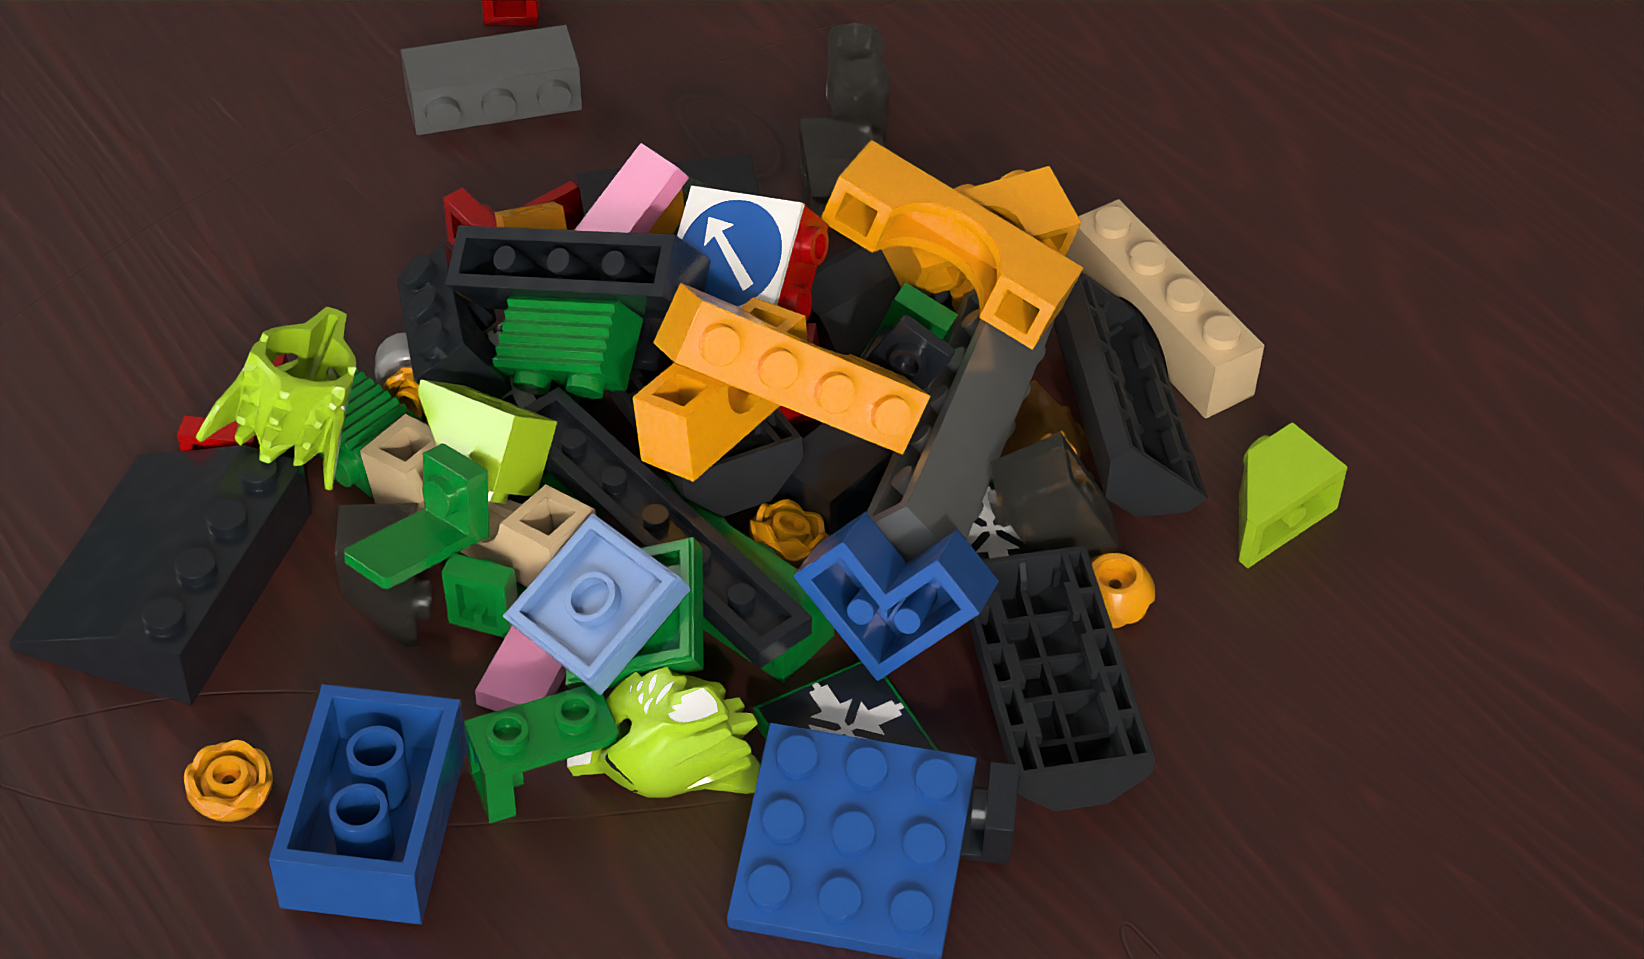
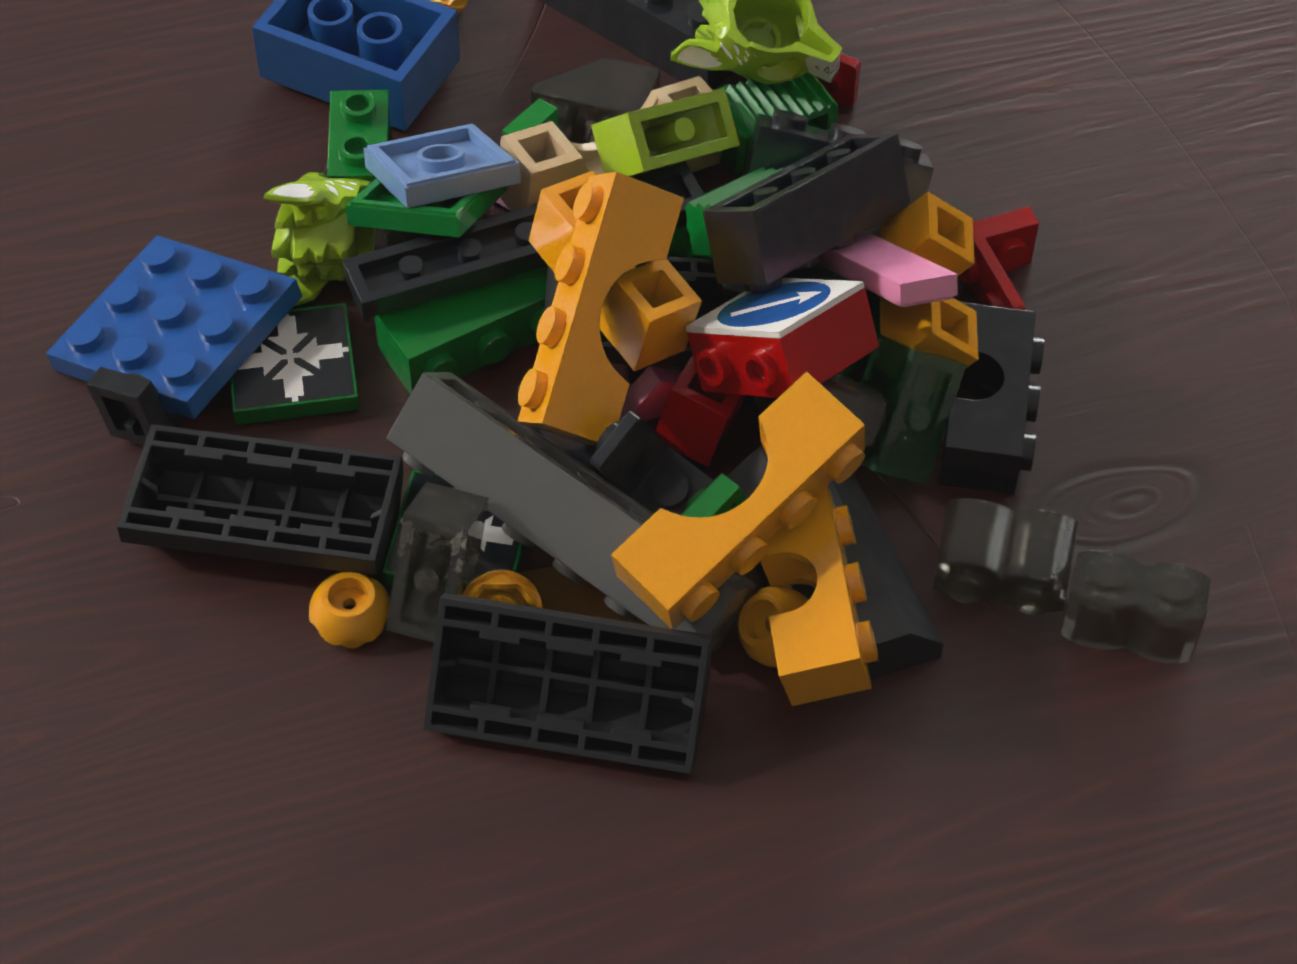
camera: 110 degrees right, 5 degrees up
green bracket [344,443,489,589] -> none
dark grey brick [401,25,582,135] -> none
light orange plate [749,499,829,569] -> none
blue brick [793,511,999,681] -> none
tan arch [1066,199,1264,419] -> none
lime slope [1239,422,1347,568] -> none

